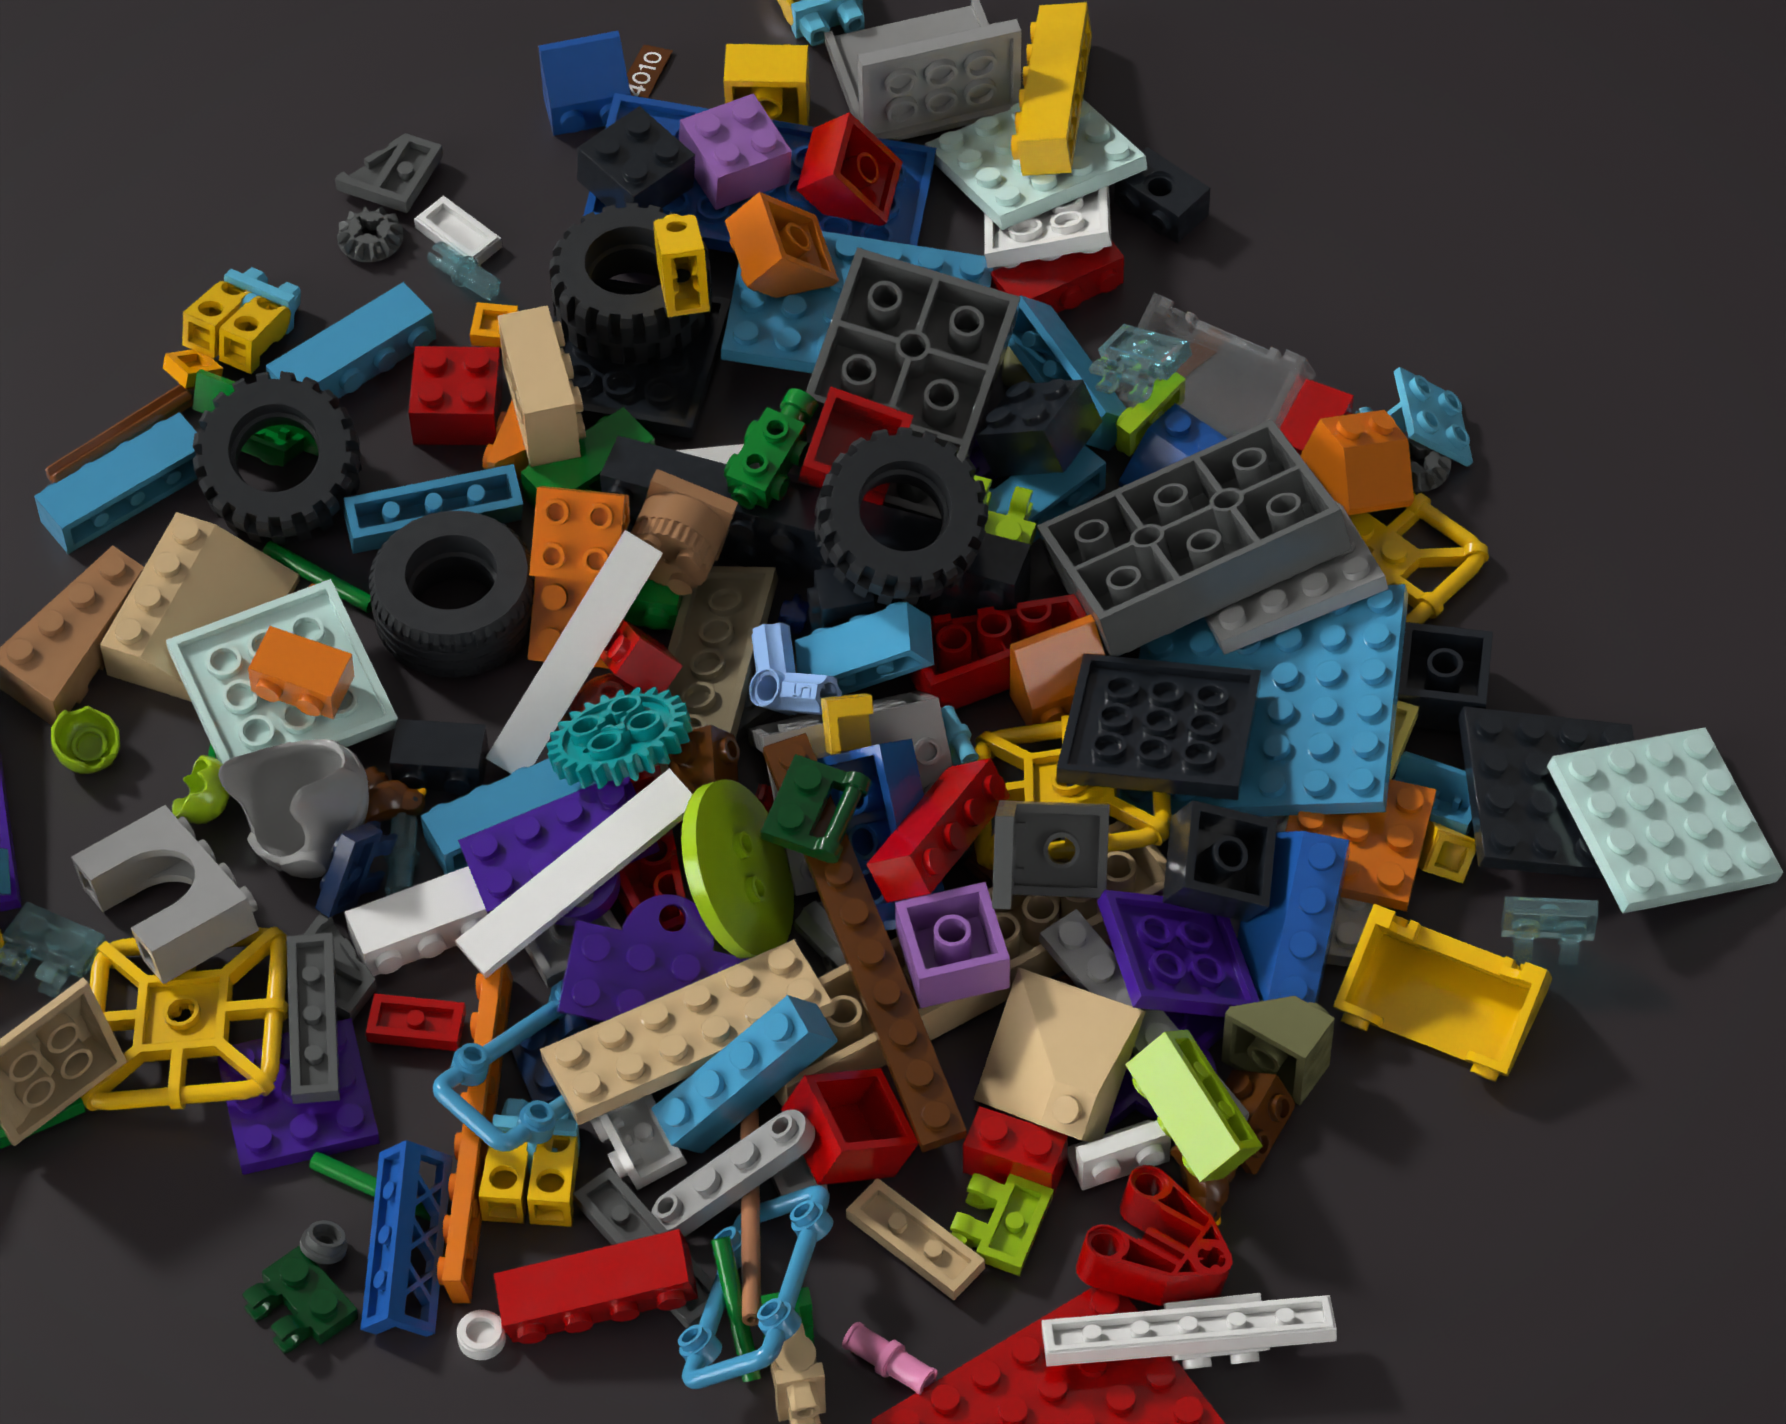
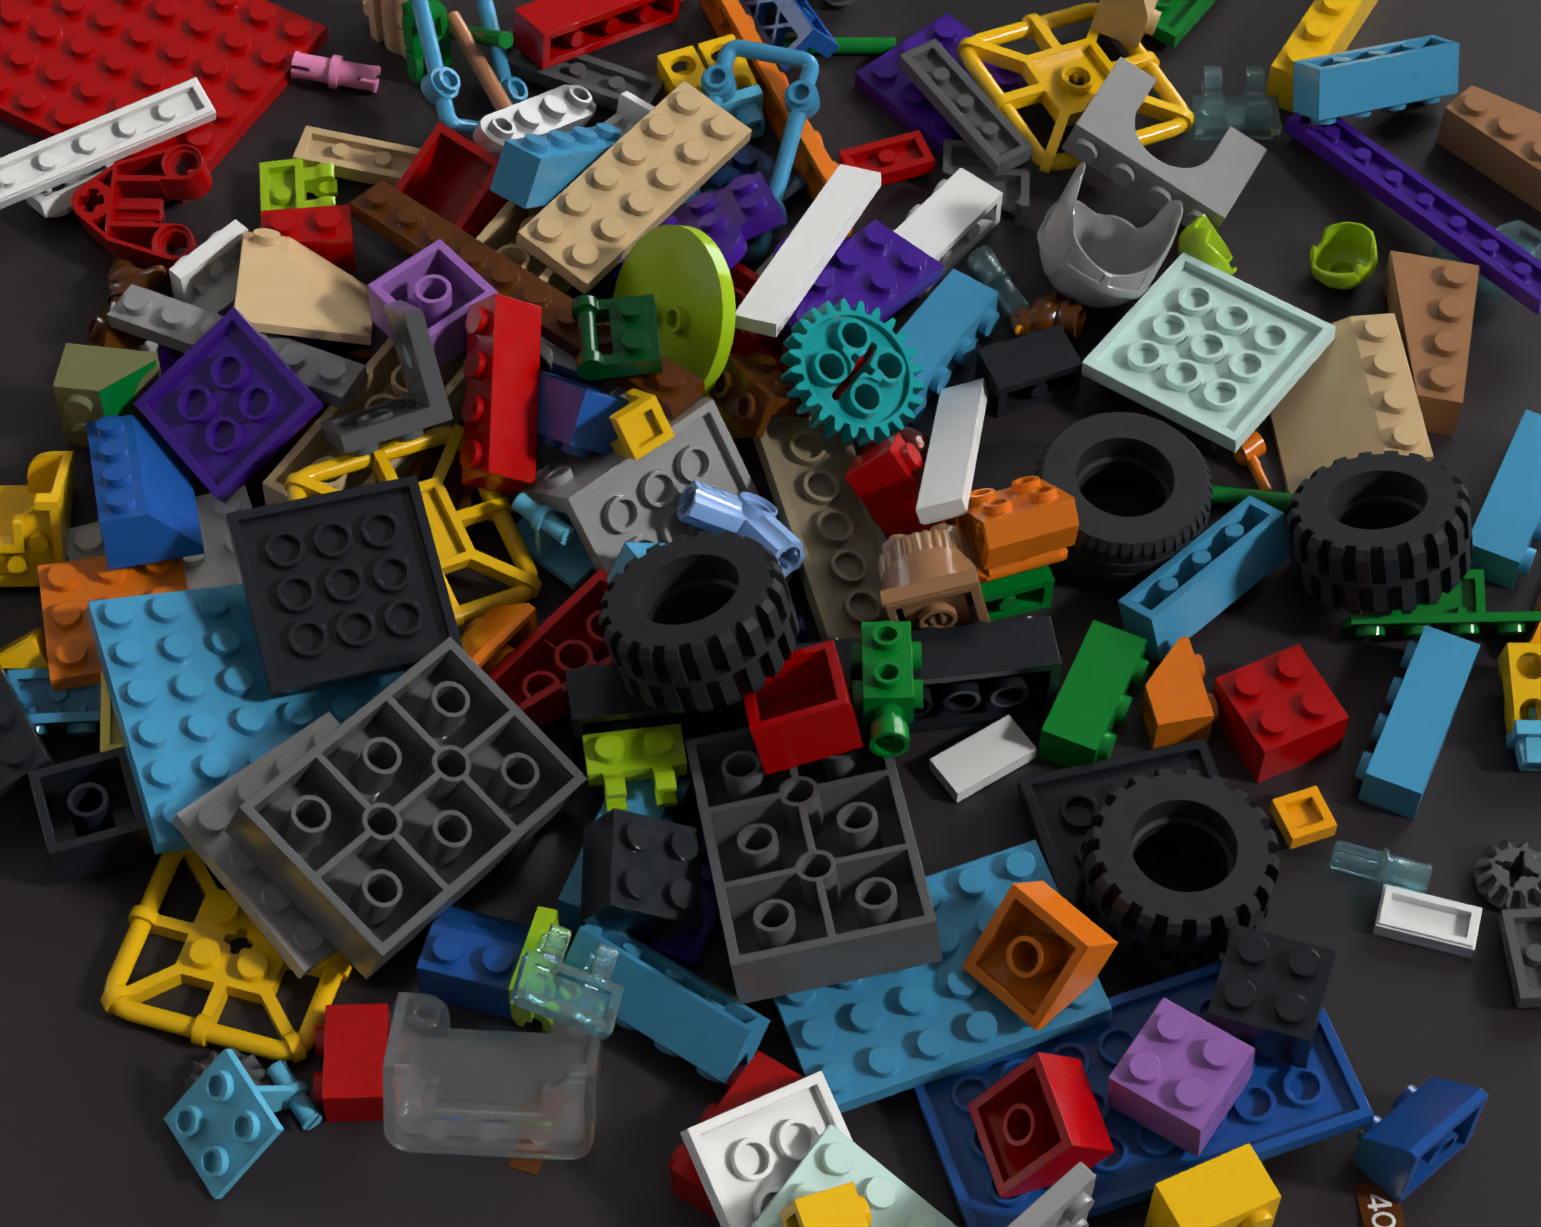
camera: 150 degrees right, 0 degrees up
orange brick [248,626,355,719] -> none
dark blue plate [315,821,399,918] -> none
tan brick [497,305,586,467] -> none
yellow torso [653,214,710,317] -> none
lime brick [1125,1029,1263,1182] -> none
black brick [1162,800,1277,922] -> none
orange slope [1300,410,1414,515] -> none

